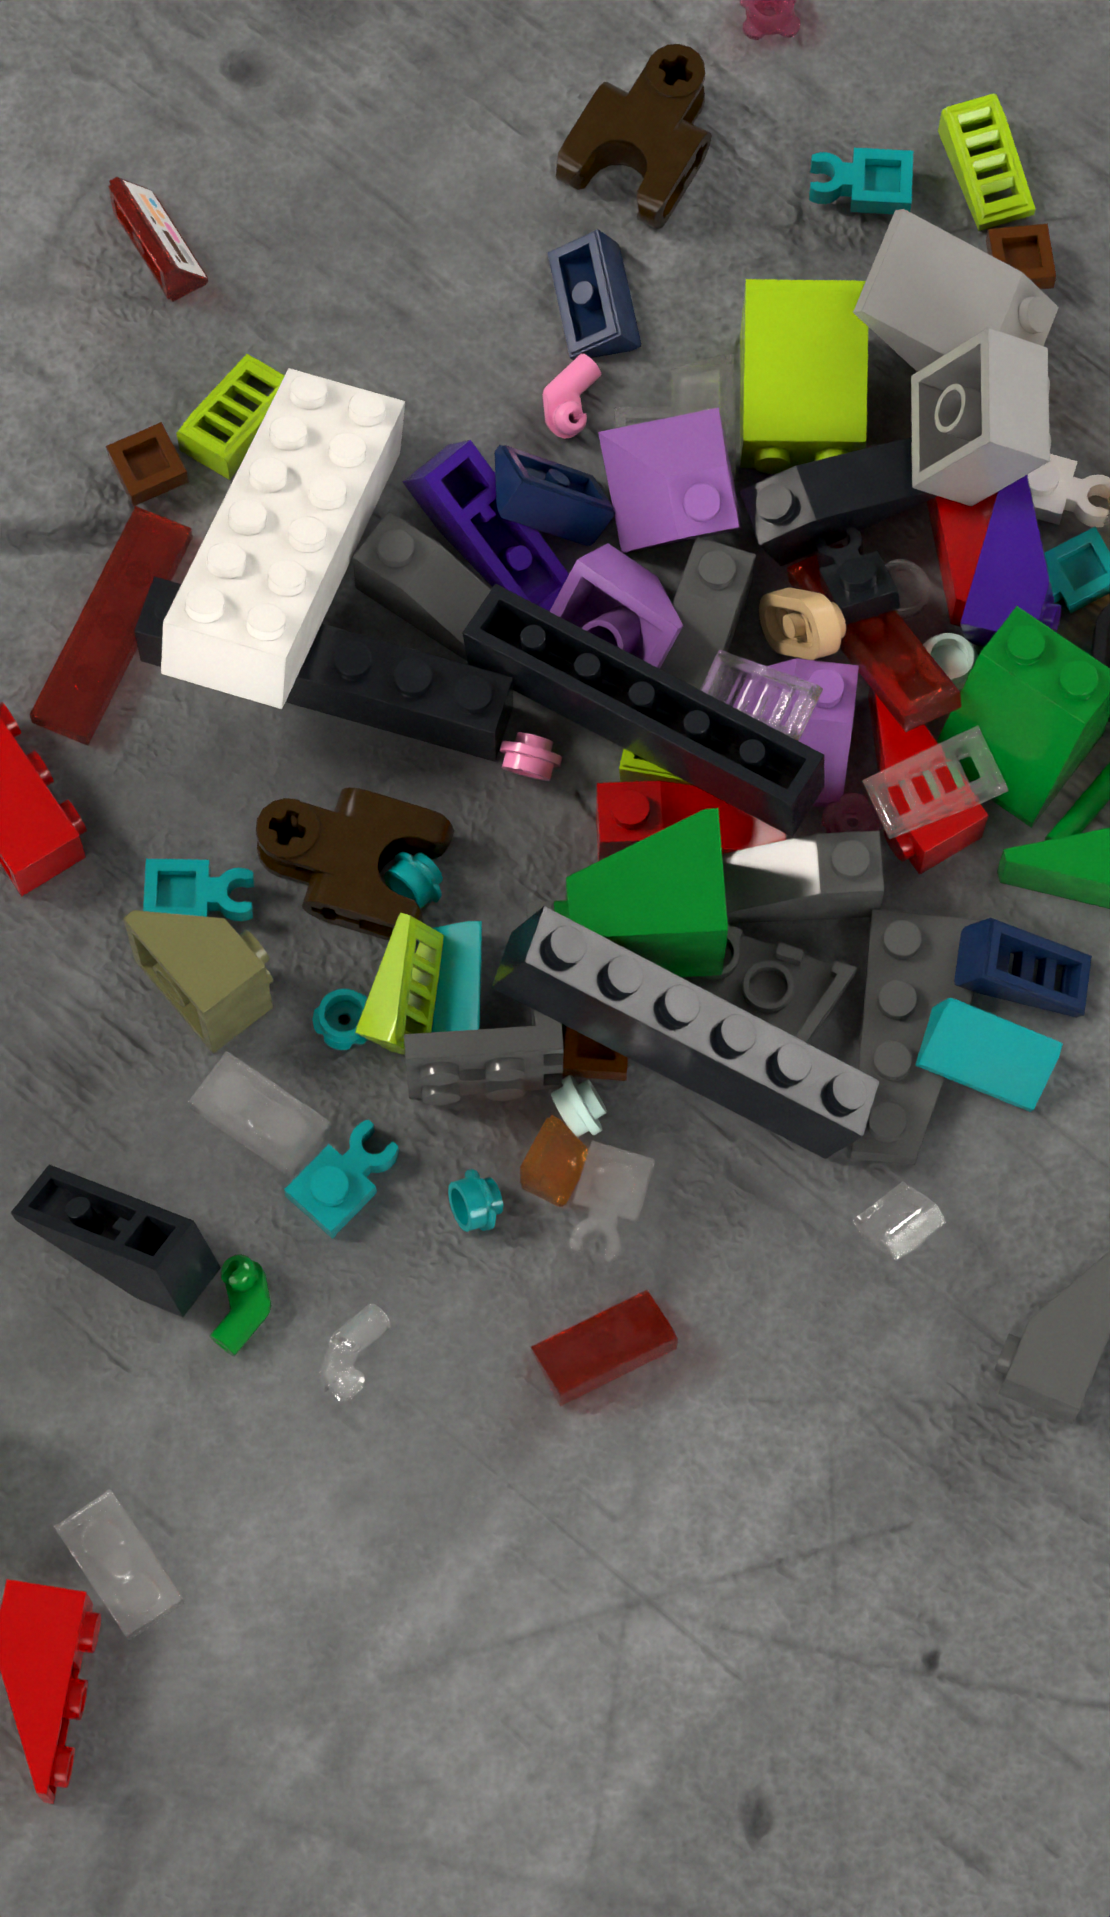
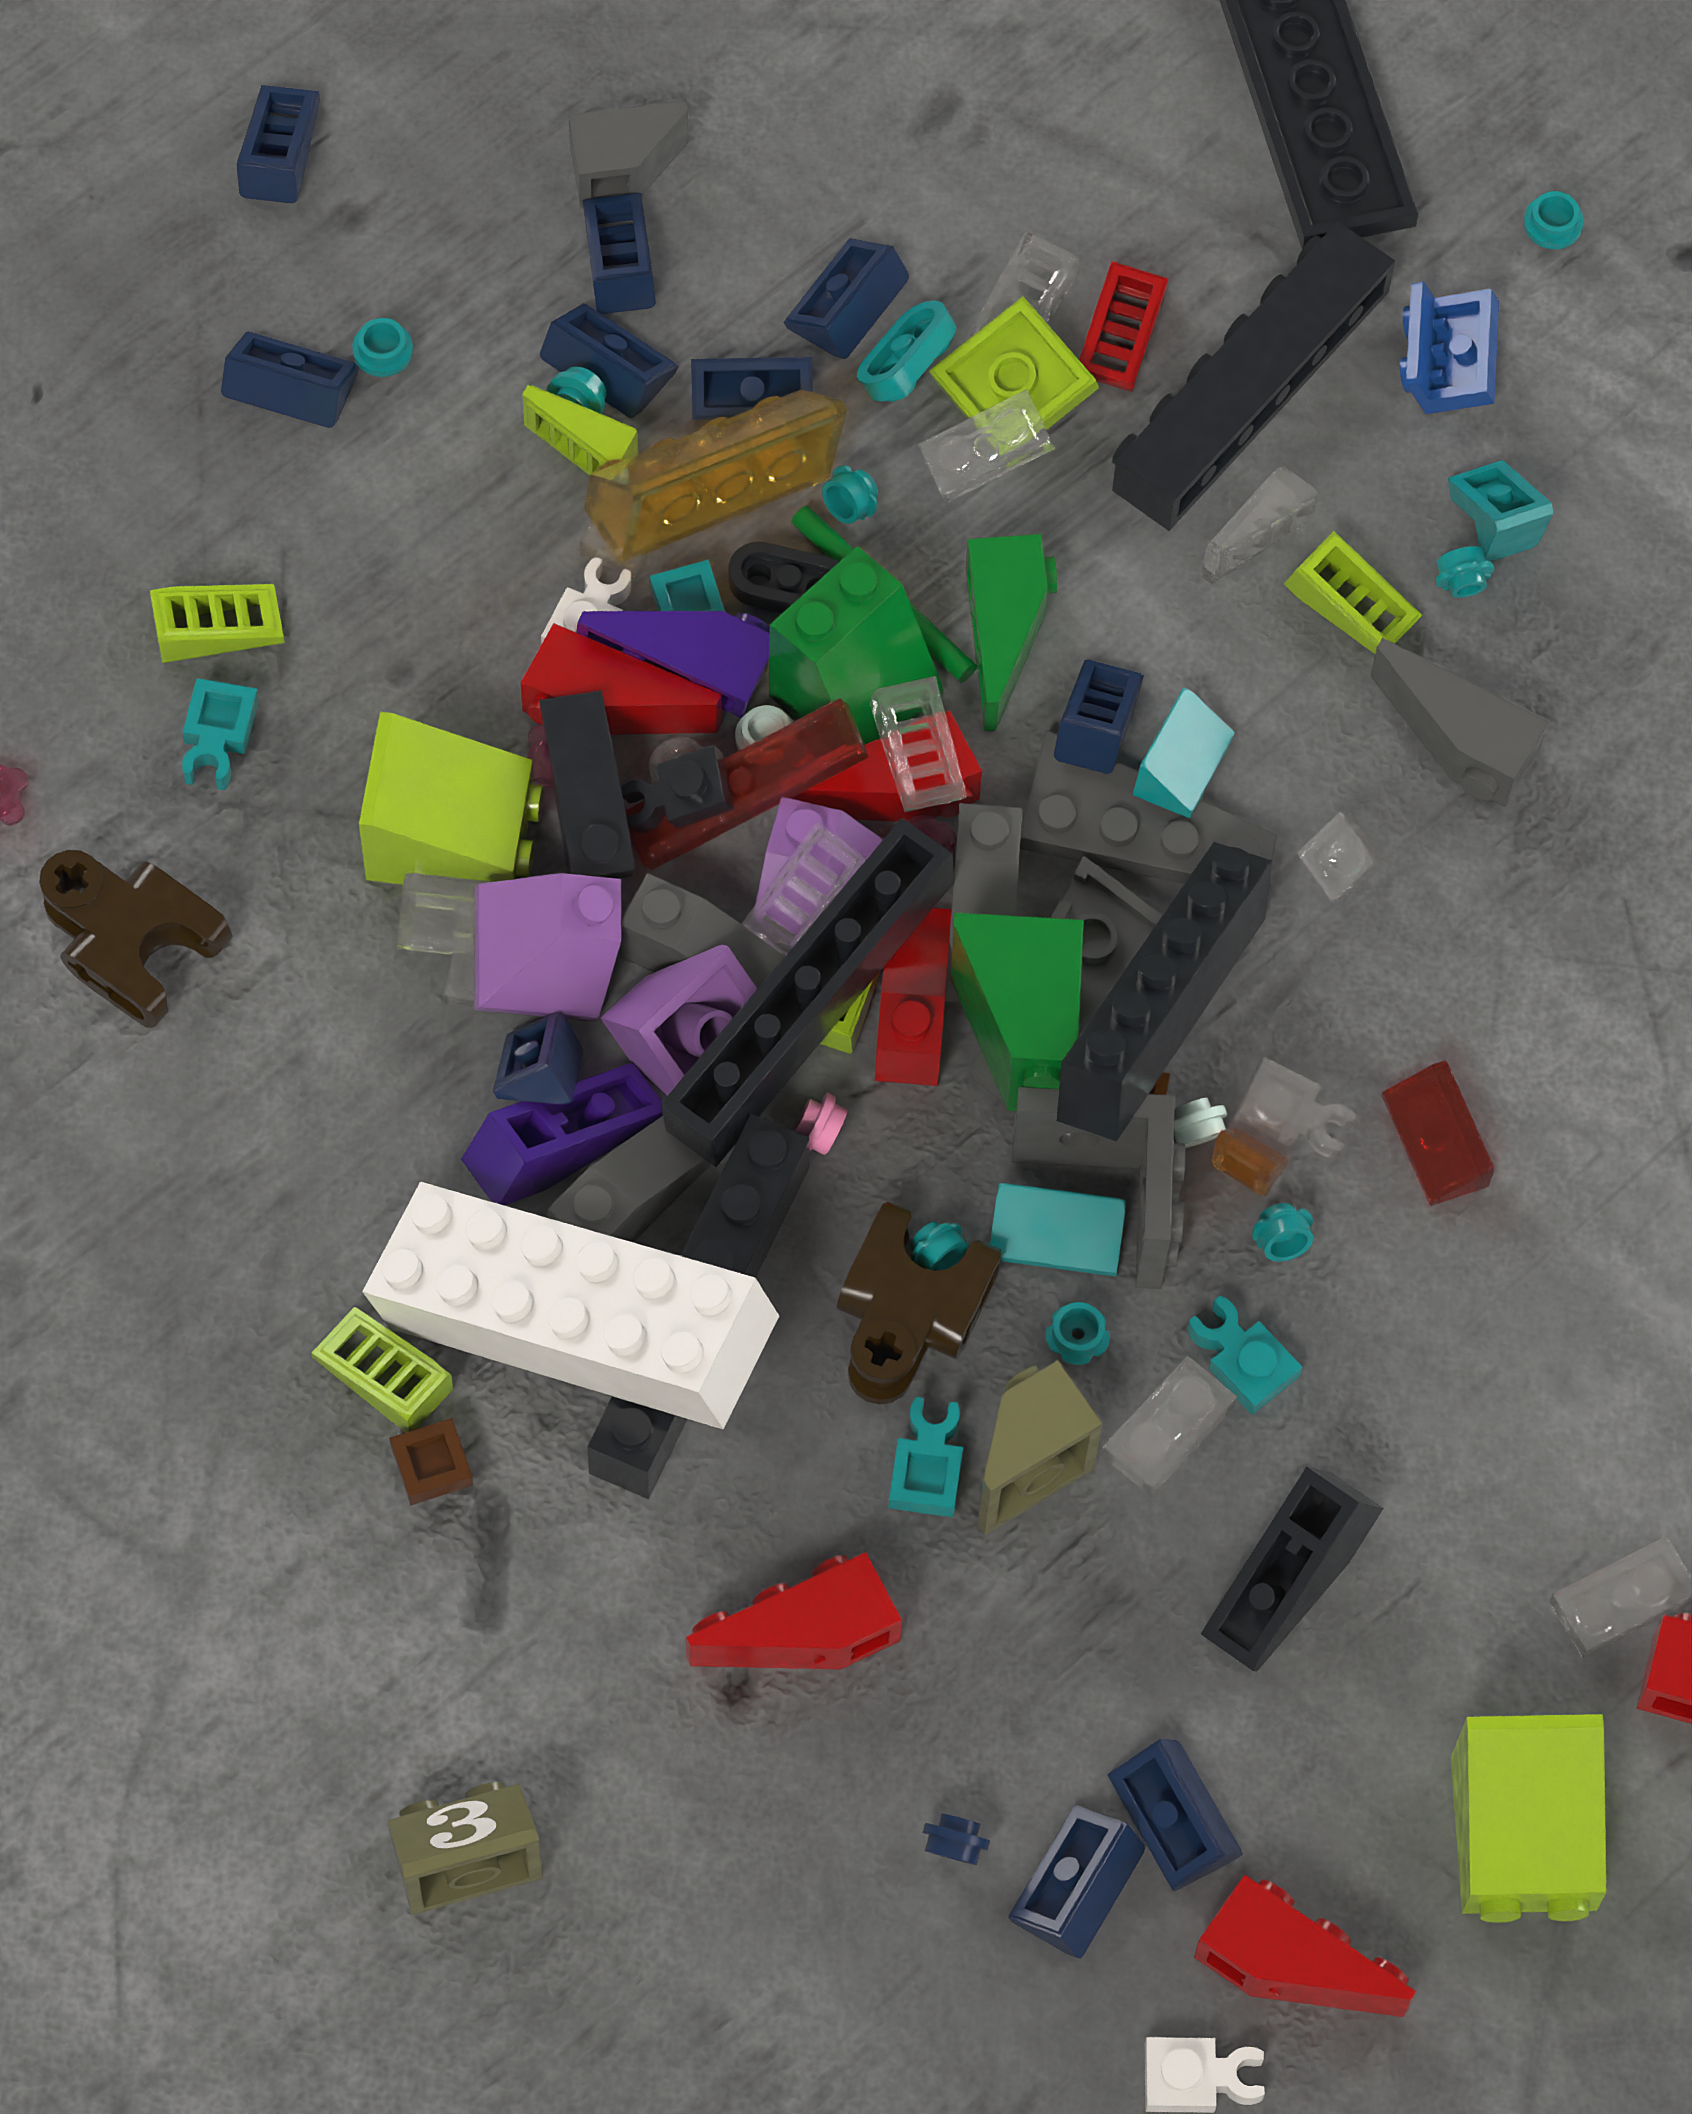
camera: 85 degrees left, 5 degrees down
clear red tile [29,506,193,746] -> none
clear red slope [108,177,208,302] -> none
green arm [209,1254,272,1357] -> none
clear arm [318,1304,390,1401] -> none
lime slope [355,913,444,1055] -> none
bright pink arm [542,353,601,439] -> none
dark blue slope [547,229,641,360] -> none
tan plate [759,587,846,660] -> none
light grey slope [853,209,1059,372] -> none
light grey brick [911,328,1051,507] -> none
reddish brown plate [986,223,1056,289] -> none

